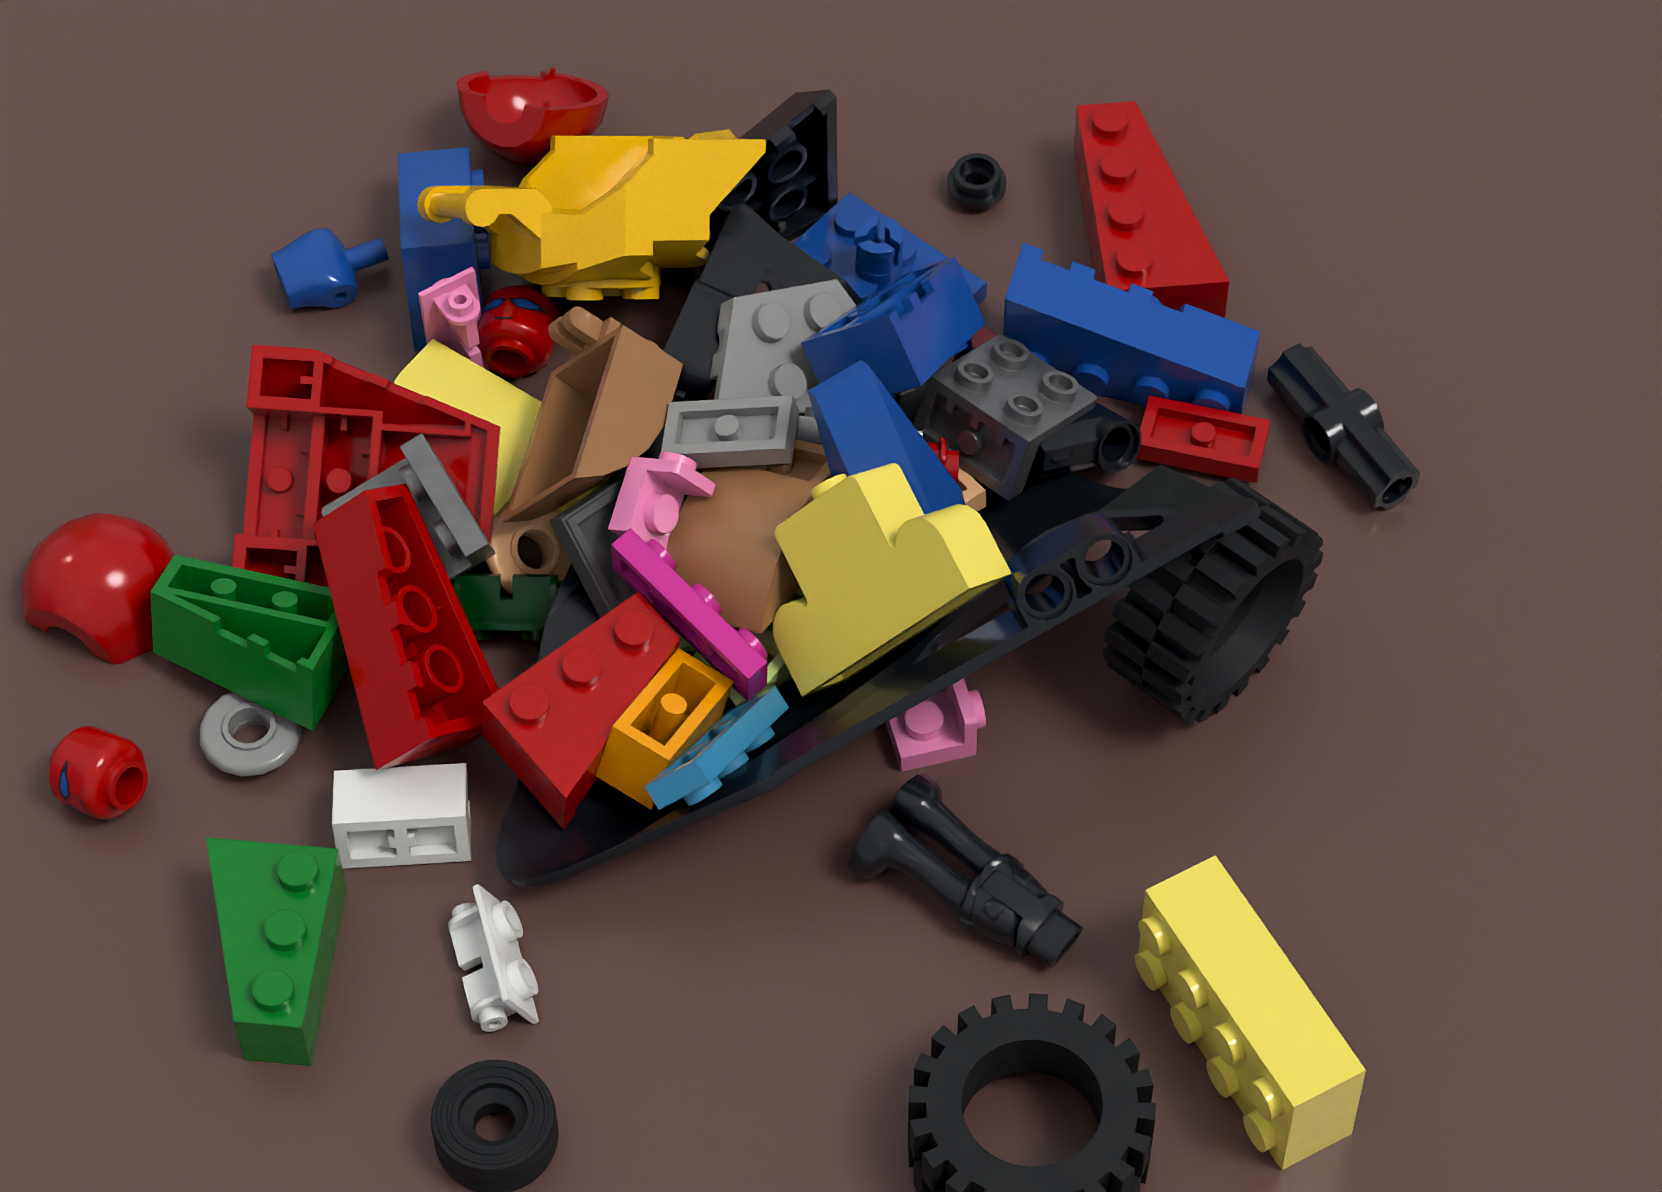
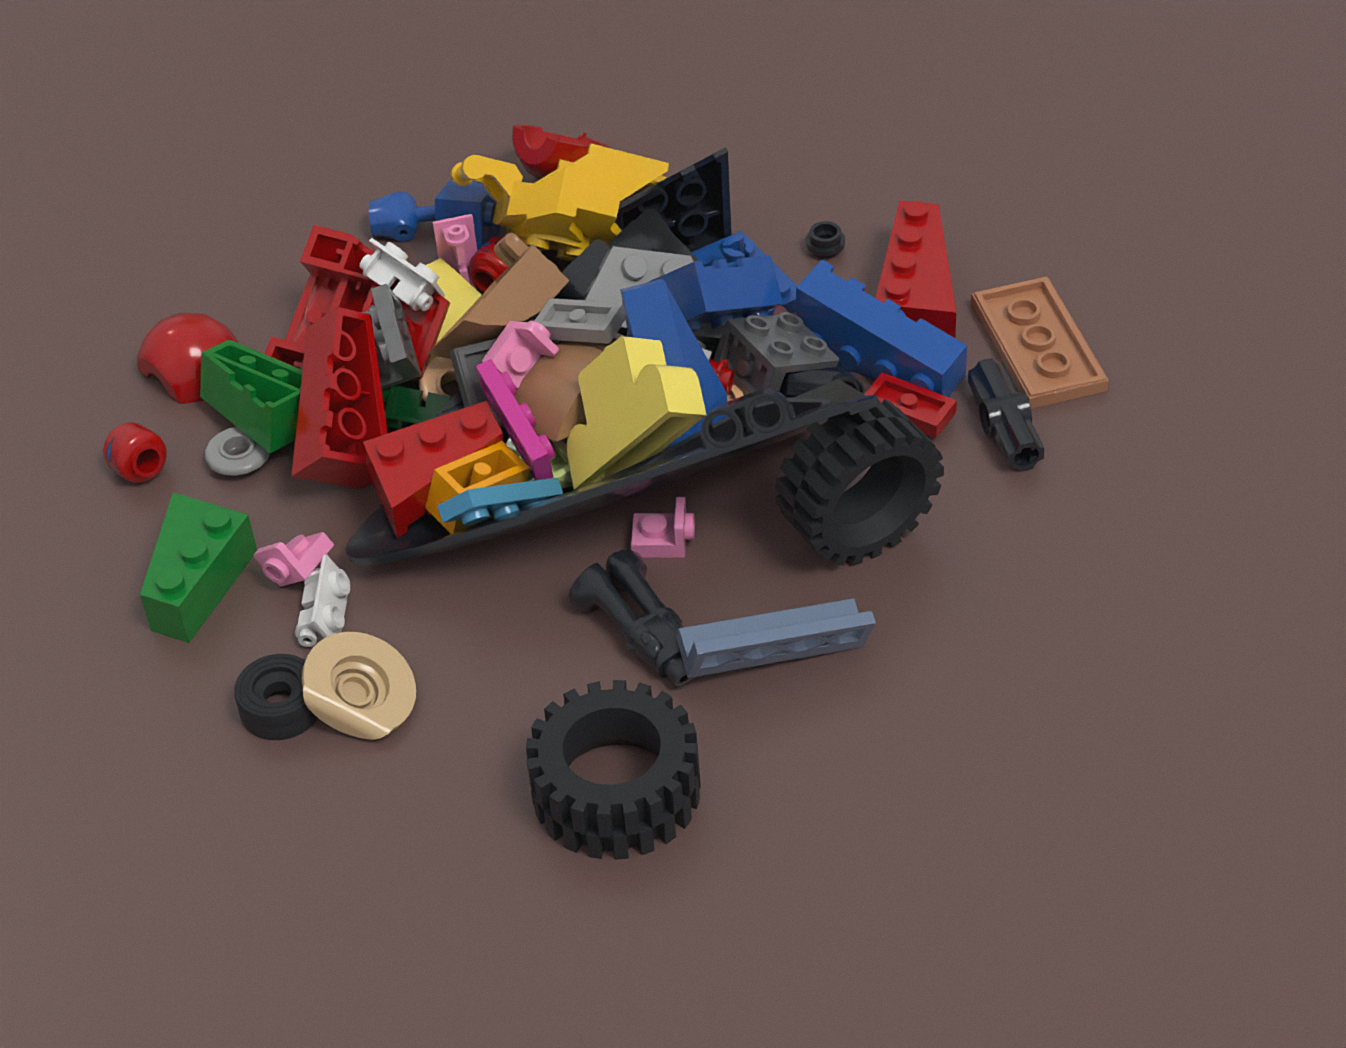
camera: 20 degrees right, 10 degrees down
white hinge [332,763,471,869] -> none
light yellow brick [1135,855,1366,1170] -> none
none -> bright pink bracket [253,532,334,587]
none -> tan hat [302,632,416,740]
none -> white hinge [360,238,445,311]
none -> sand blue fence [676,598,876,678]
none -> nougat tile [971,276,1109,409]

